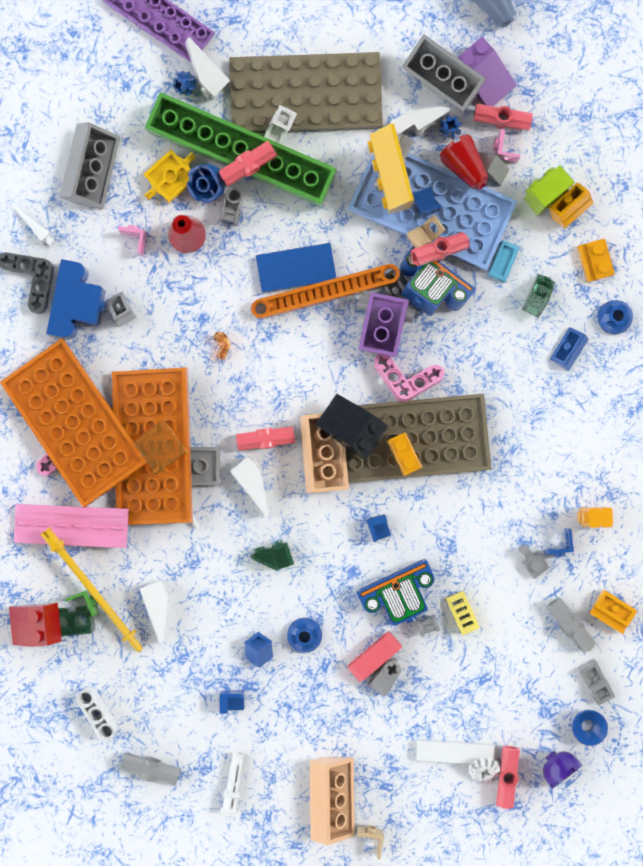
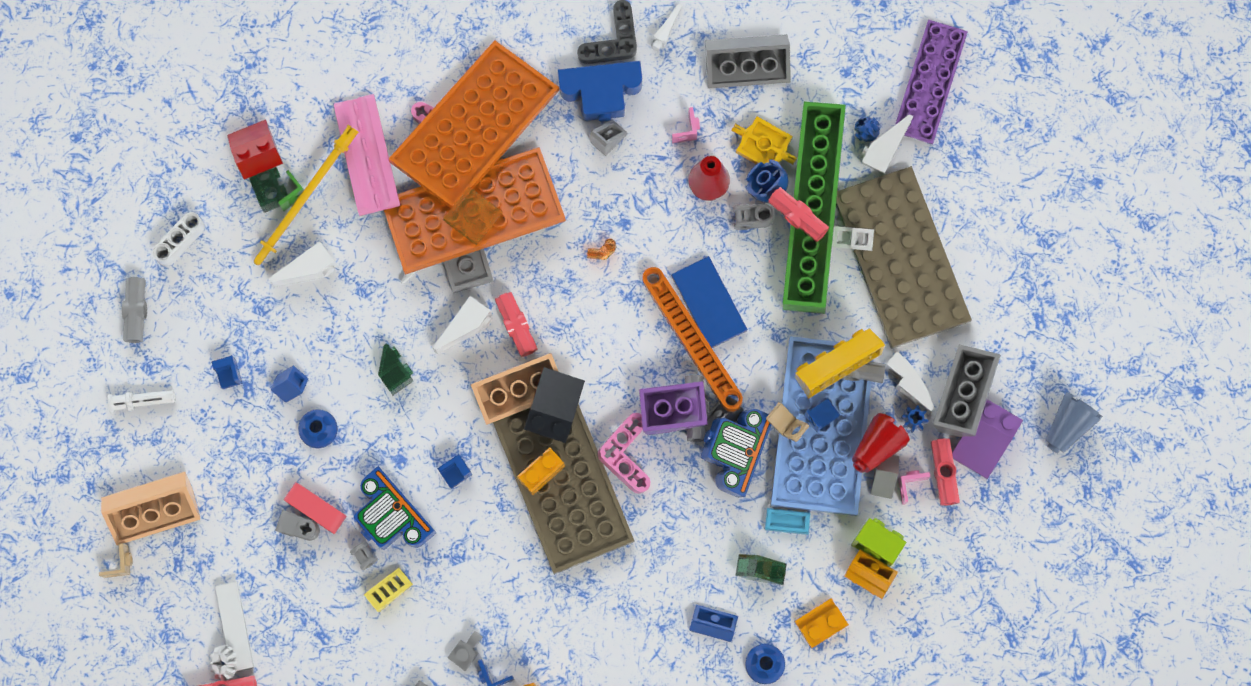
camera: 80 degrees right, 10 degrees down
coral piece [410,232,470,267] -> none

